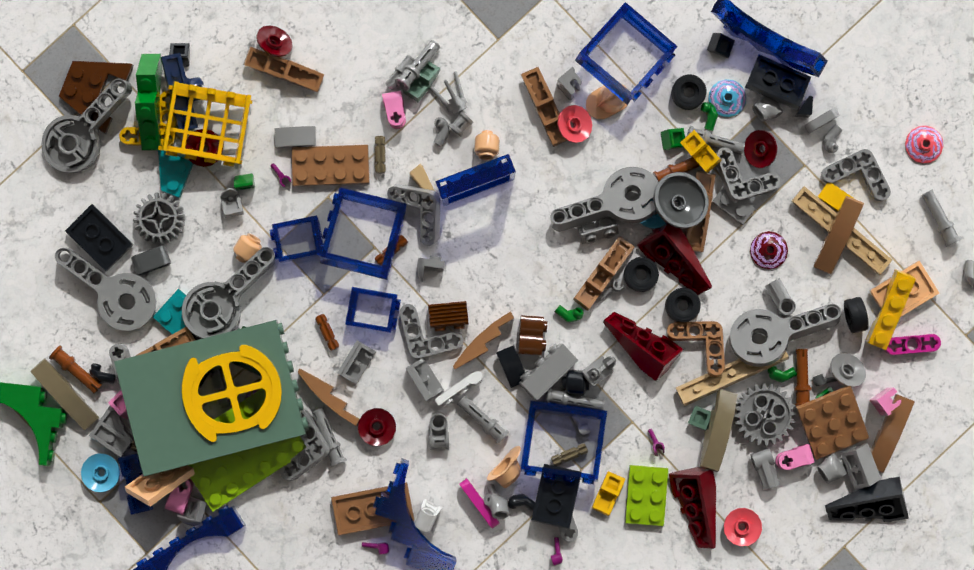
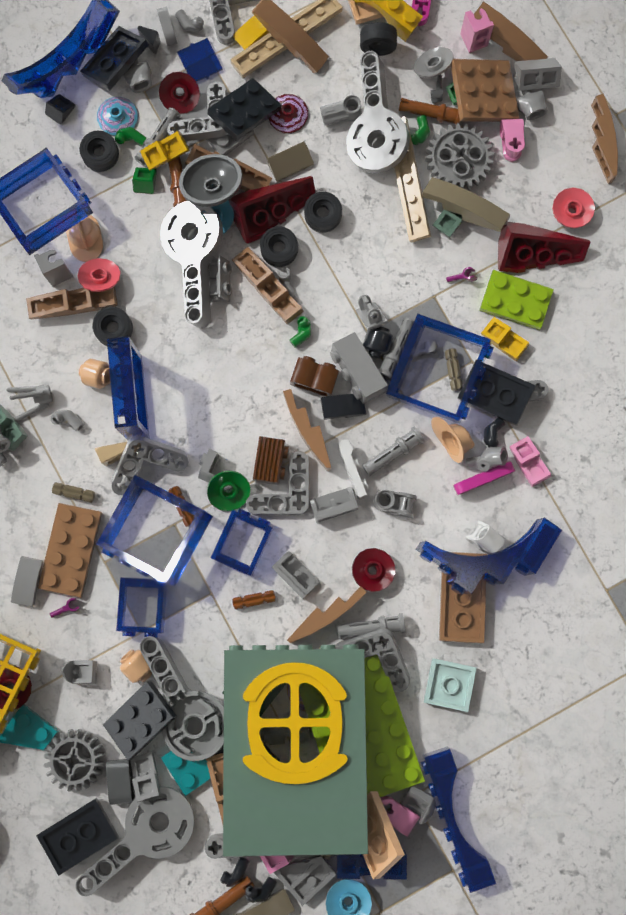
camera: 70 degrees left, 5 degrees down
green slope [234,173,255,191] -> none
magenta hand [362,542,389,554] -> none
bright pink piece [382,90,406,129] -> none
light grey bush [448,111,473,137] -> none
magenta hand [551,537,563,565] -> none
dark red wedge [603,312,684,381] -> none
medium nougat beam [666,321,725,378] -> none
light grey piece [750,448,780,490] -> none
black wedge [825,476,909,522] -> none
none -> black tyre [92,307,133,347]
none -> black plate [103,681,177,761]
none -> light grey slope [130,752,160,802]
none -> clear blue piece [177,38,223,82]
none -> black plate [207,78,282,141]
none -> green dish [207,471,251,511]
none -> black arm [245,877,277,903]
none -> dark tan slope [267,141,314,182]
none -> light aqua plate [423,658,476,712]
none -> bright pink slope [509,436,551,487]
none -> medium nougat slope [591,93,618,184]

